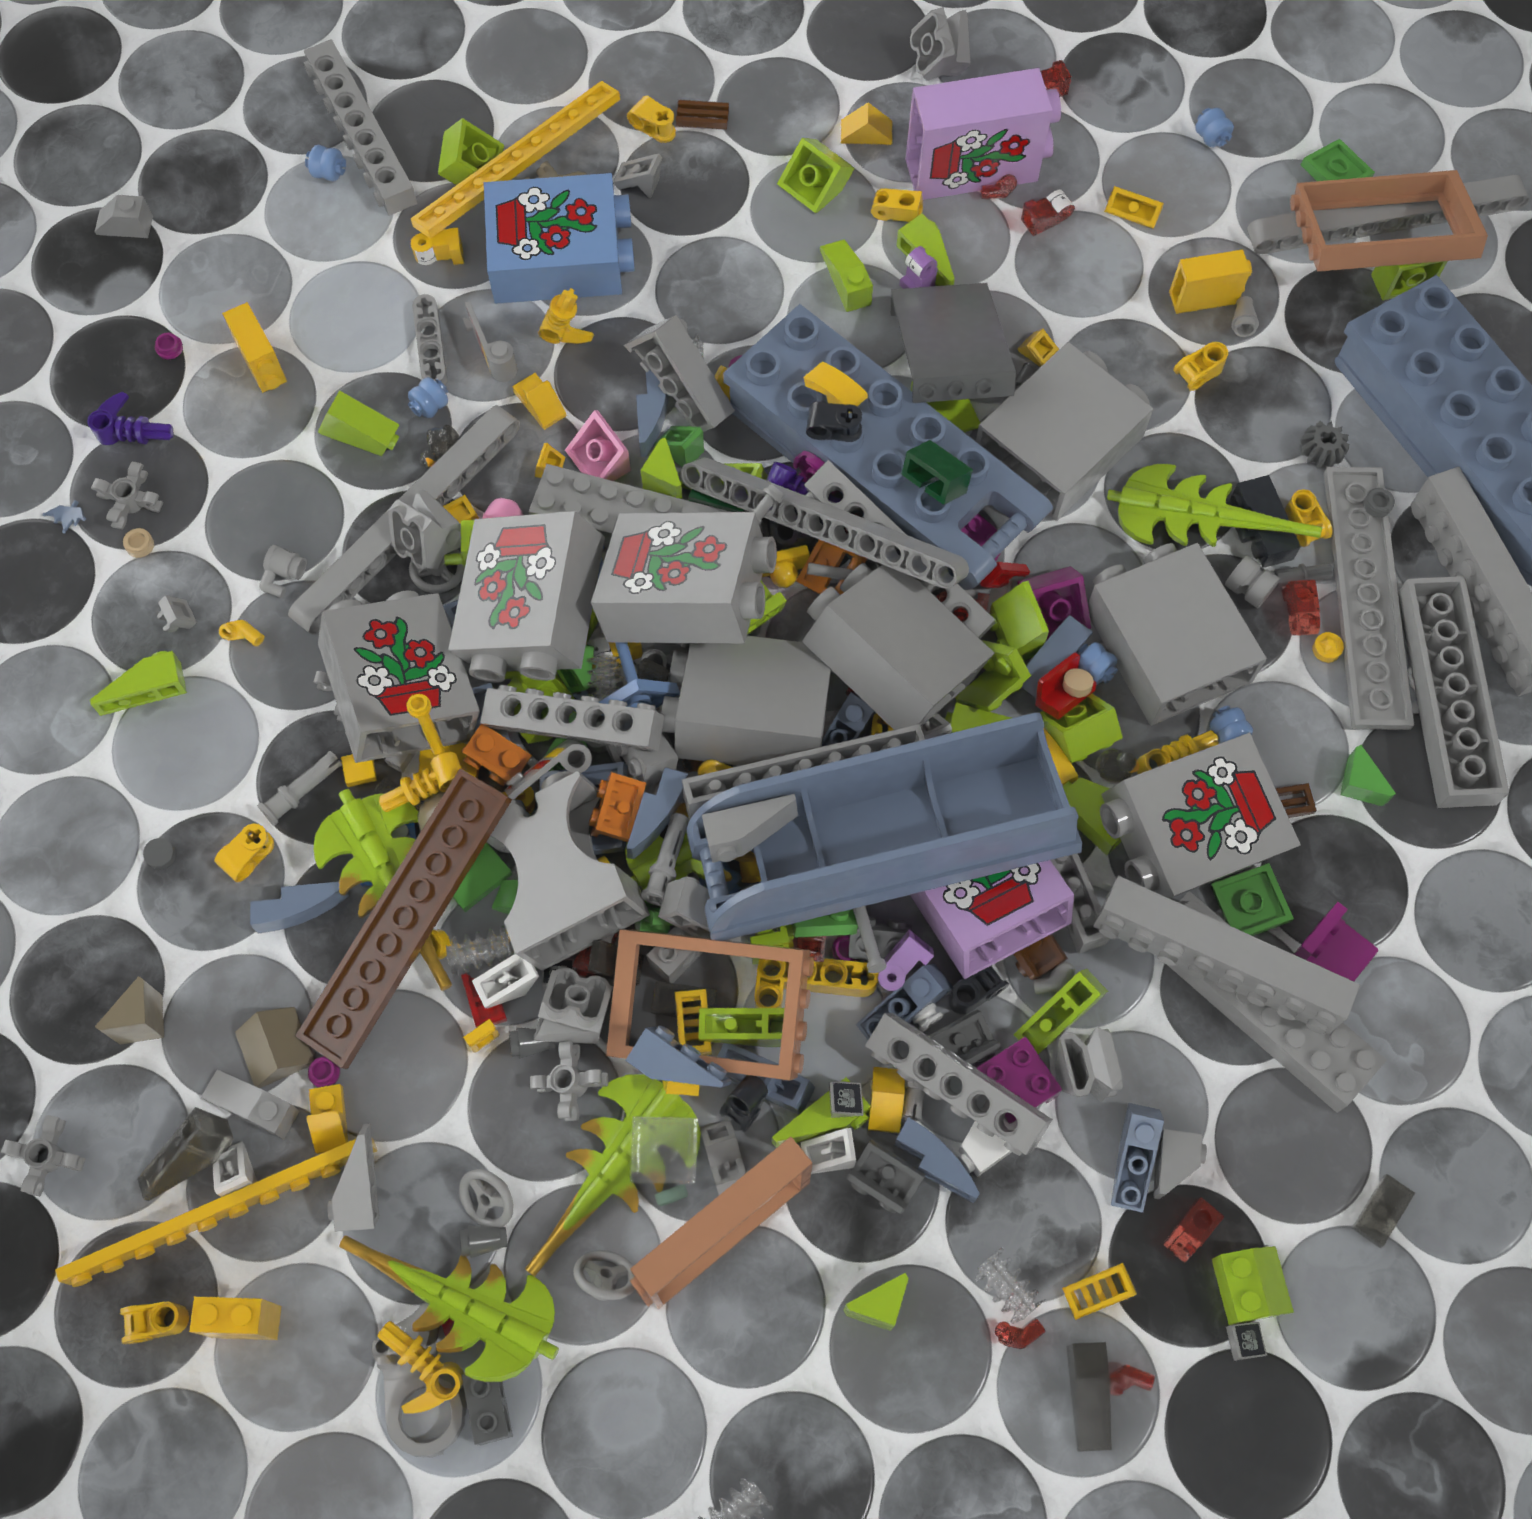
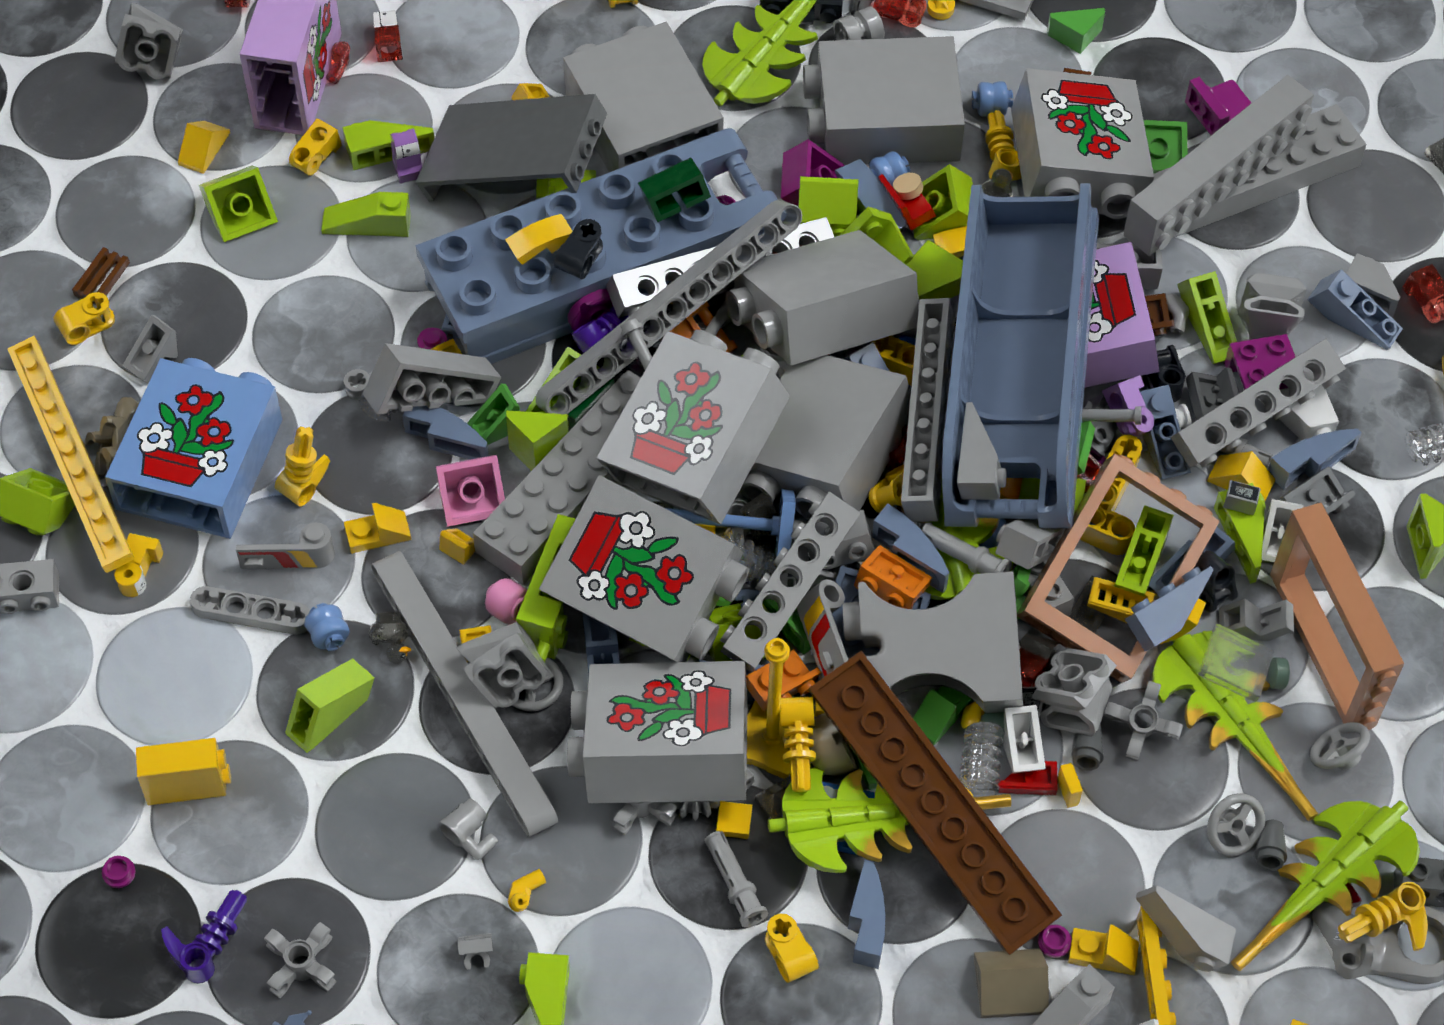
camera: 70 degrees left, 10 degrees down
tan tile [123,528,154,558] -> none

